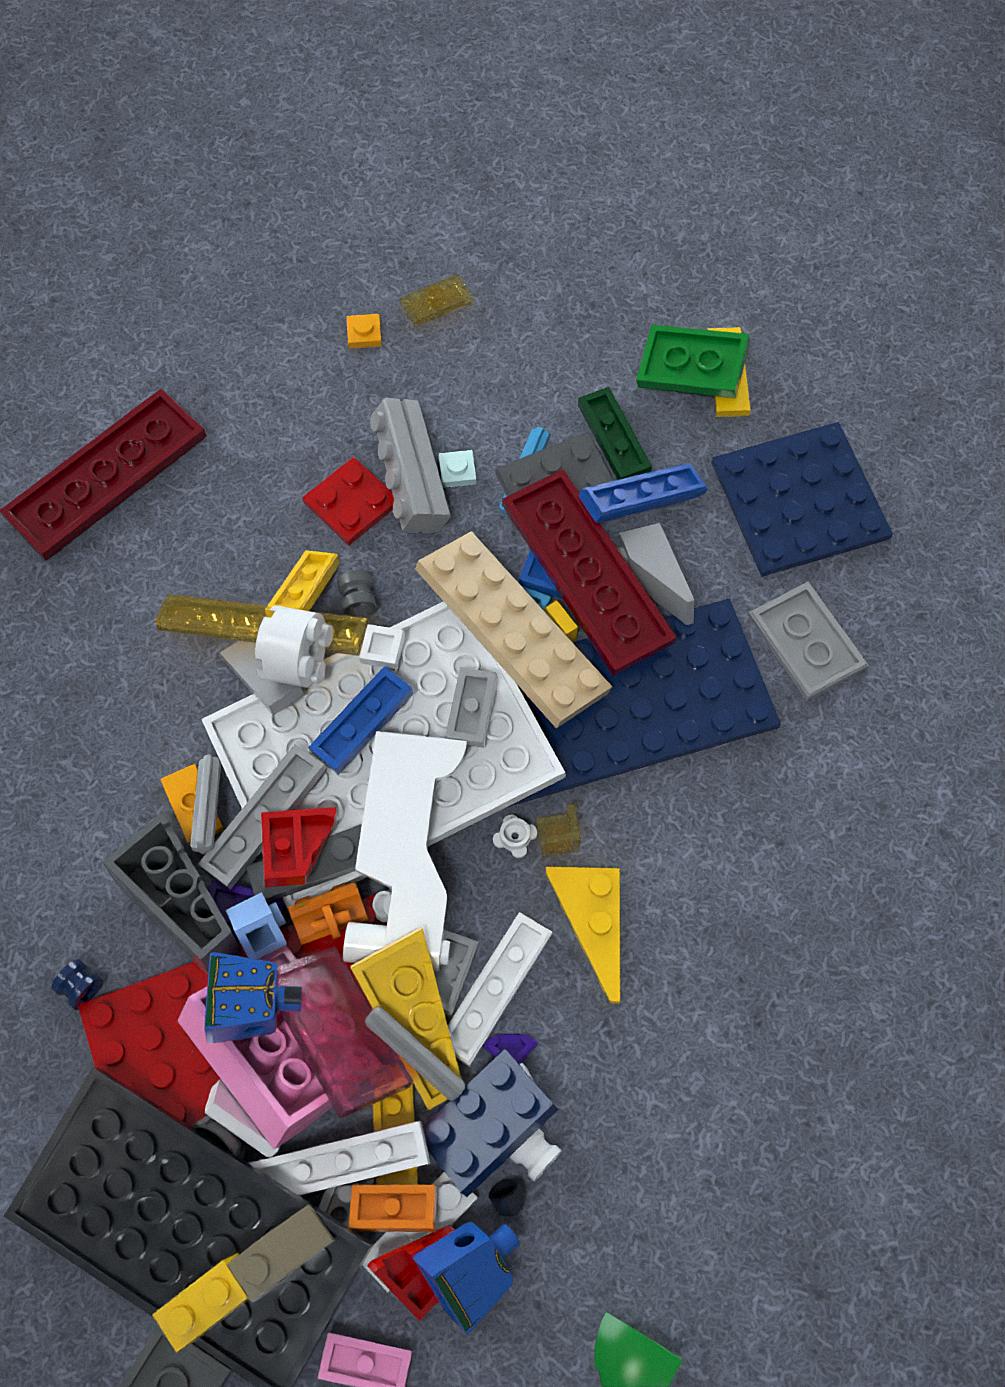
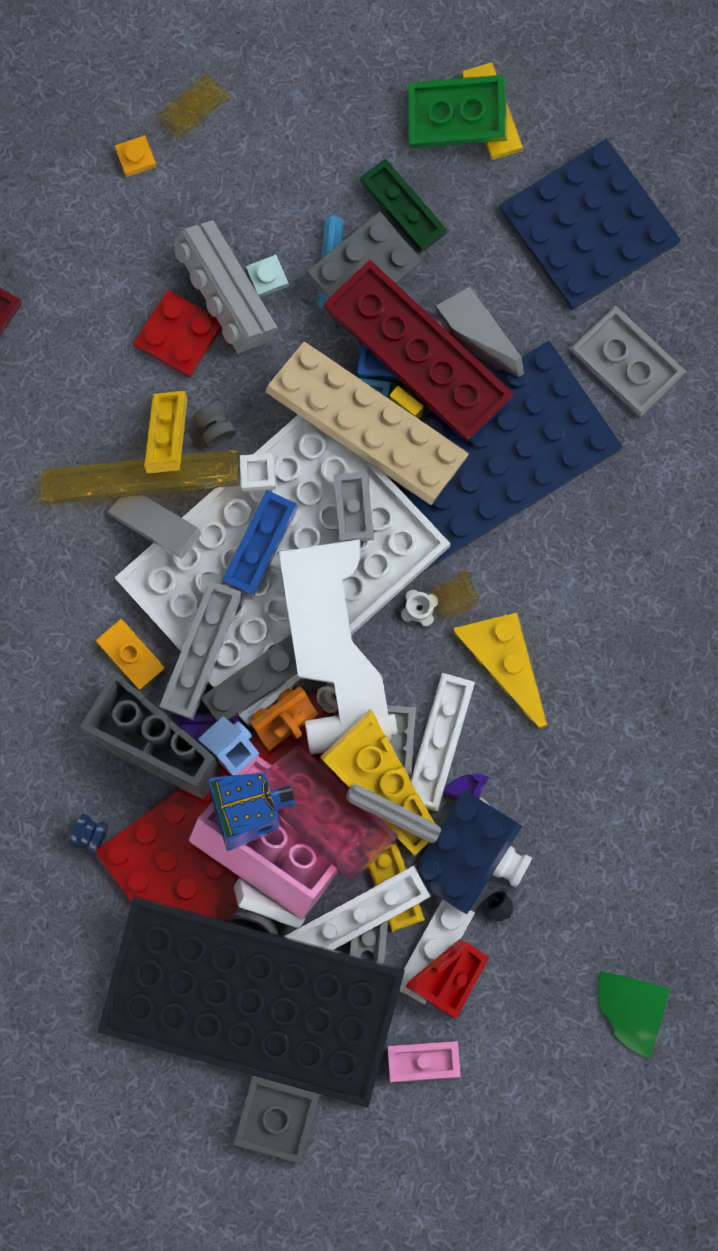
camera: 15 degrees left, 10 degrees up
yellow brick [152,1253,249,1353] -> none
light grey axle [190,754,221,854] -> none
dark tan slope [227,1204,334,1302] -> none
white brick [255,605,333,688] -> none
red wing [261,807,337,887] -> none
orange plate [349,1185,437,1232] -> none
blue torso [412,1222,520,1335] -> none
blue tile [578,463,708,523] -> none

